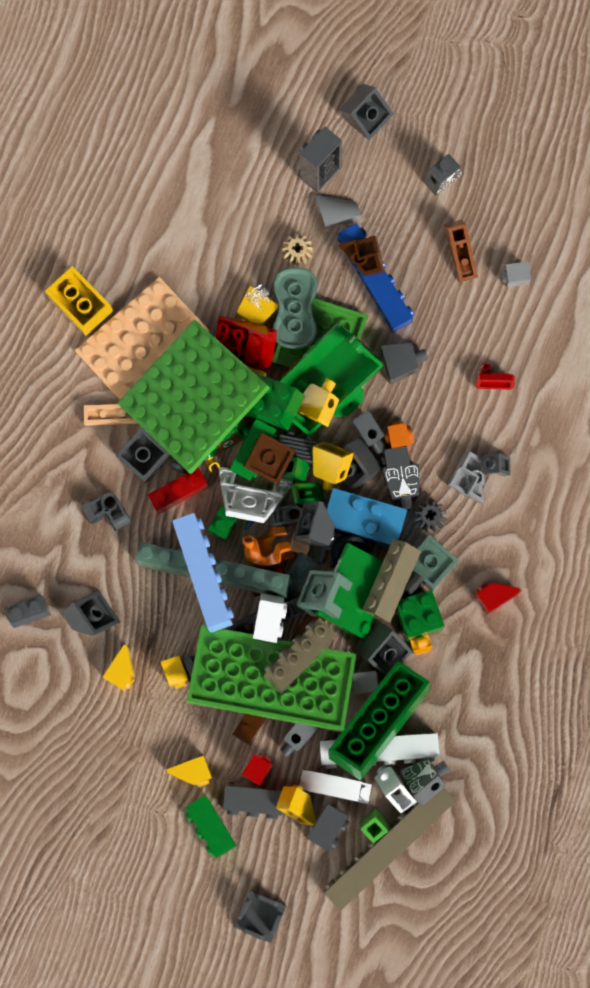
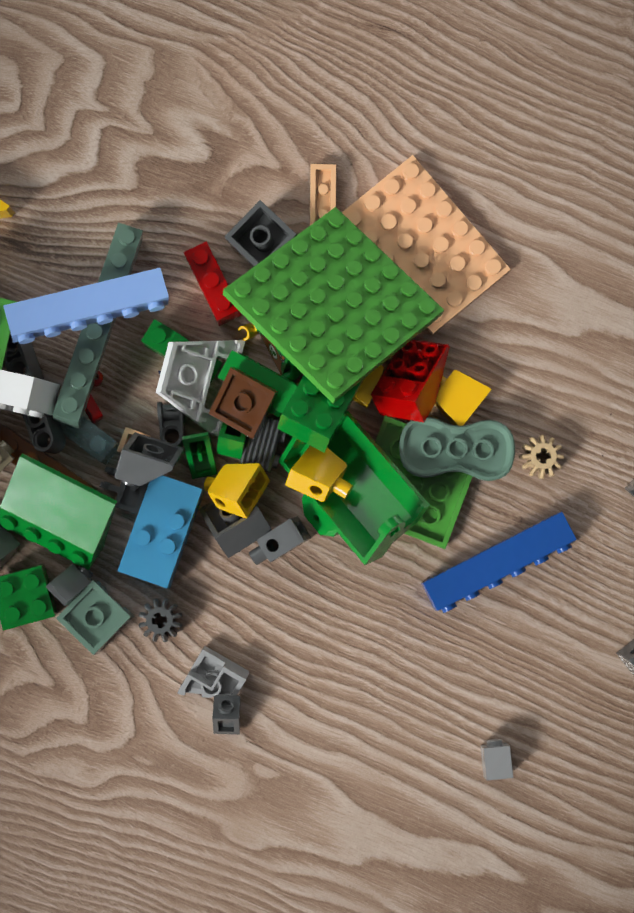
camera: 85 degrees right, 5 degrees up
dark grey brick [6,595,51,628] -> none
yellow brick [45,266,113,337] -> none
dark grey slope [62,591,120,636] -> none
dark grey piece [82,493,132,531] -> none
orange piece [242,526,295,569] -> none
clear tile [245,285,270,309] -> none
sand green panel [297,570,352,618] -> none
light grey slope [315,195,361,228] -> none
black tyre [331,533,369,565] -> none
reddish brown slope [339,235,385,276] -> none
dark tan brick [362,539,421,623] -> none
dark grey torso [381,343,427,384] -> none
dark grey brick [381,446,410,468] -> none
dark grey torso [382,464,419,510] -> none
orange brick [384,421,414,449] -> none
dark orange slope [444,220,478,282] -> none
red slope [475,583,521,615] -> none
red piece [476,362,515,390] -> none

